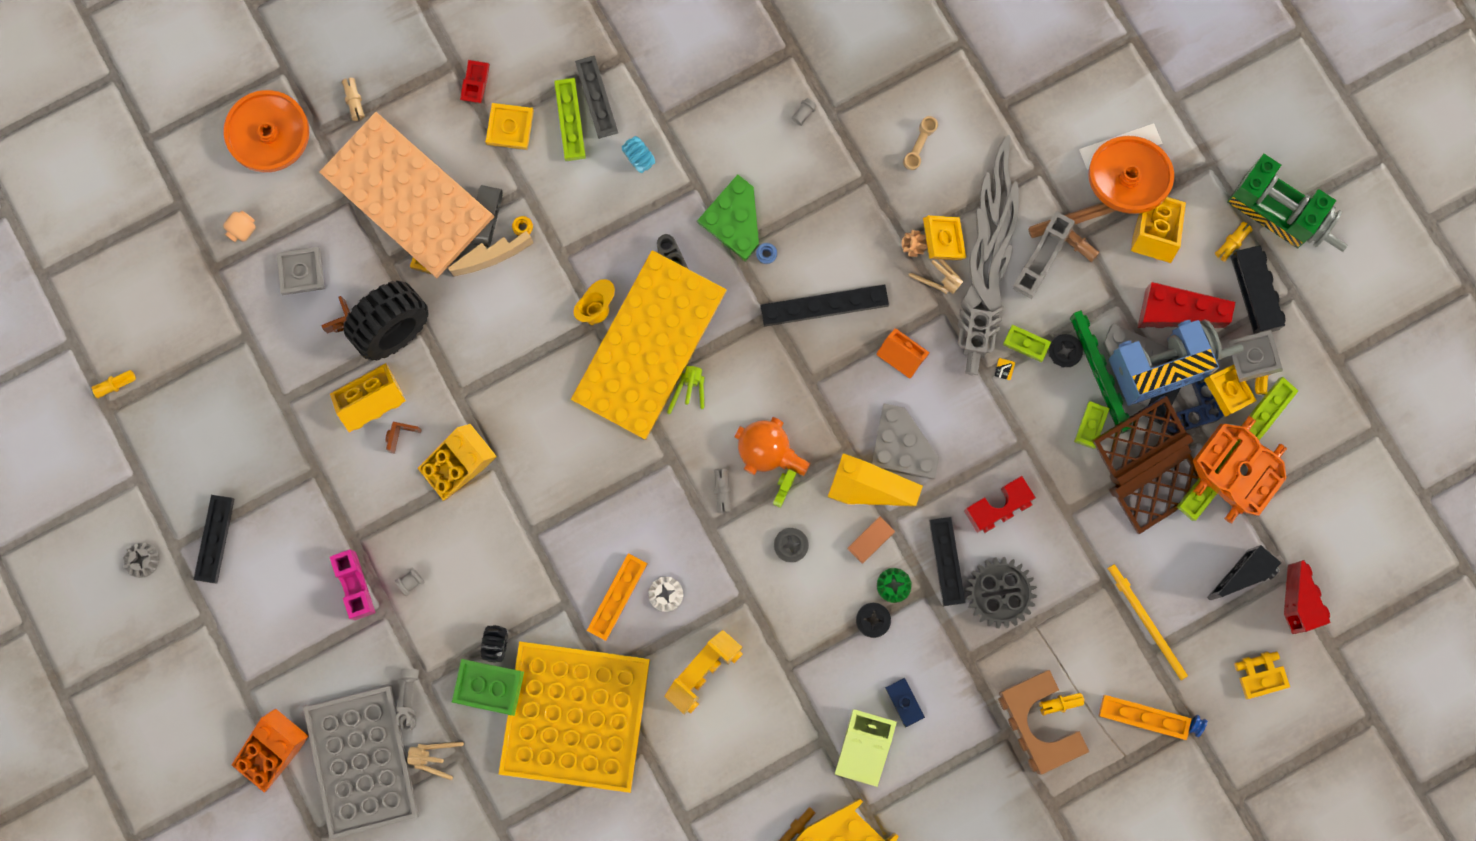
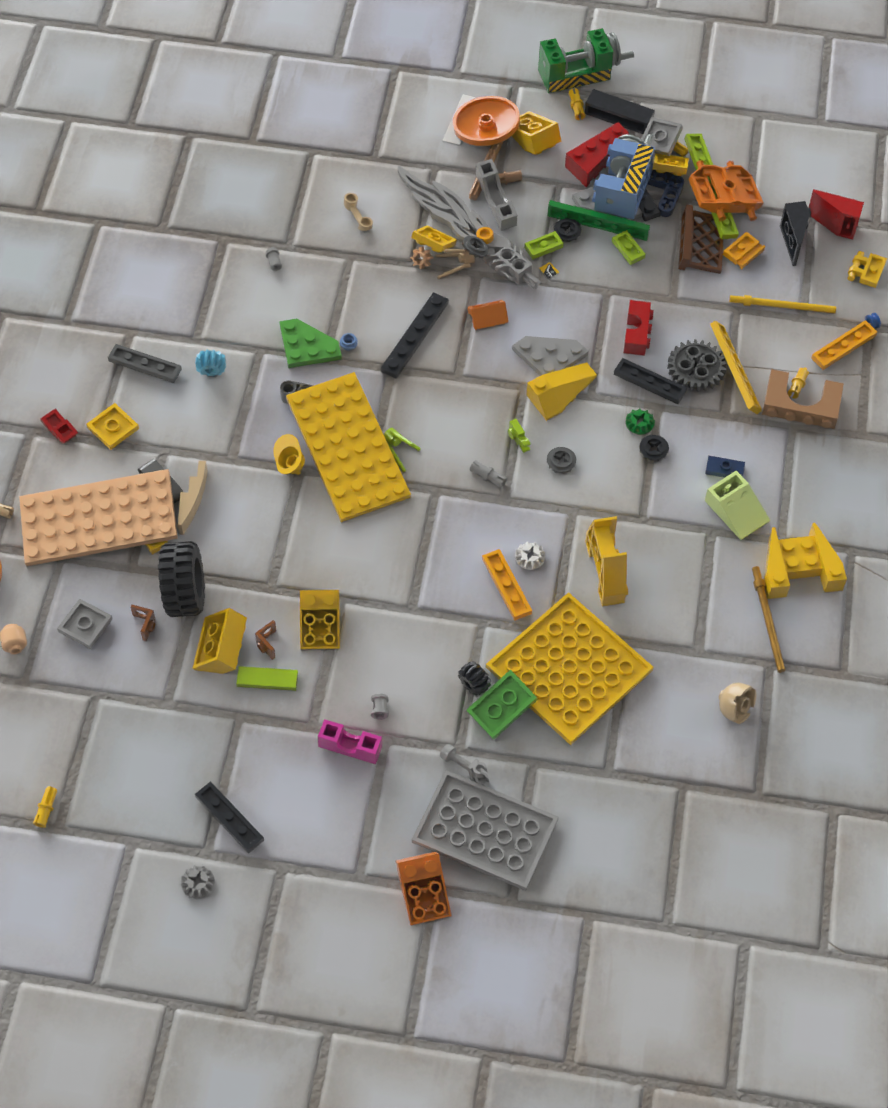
camera: 55 degrees left, 20 degrees down
tan plant [407,742,464,780] -> none
yellow plate [512,216,533,236] -> none
lime plate [554,78,586,161] -> none
orange piece [734,417,811,476] -> none
nougat slope [847,517,895,564] -> none
reddish brown fence [1092,396,1193,486] -> none
none -> lime tile [236,666,298,691]
none -> dark grey gear [462,236,489,259]
none -> light orange tile [476,227,494,244]
none -> yellow tile [710,321,762,414]
none -> light orange plate [723,231,766,270]

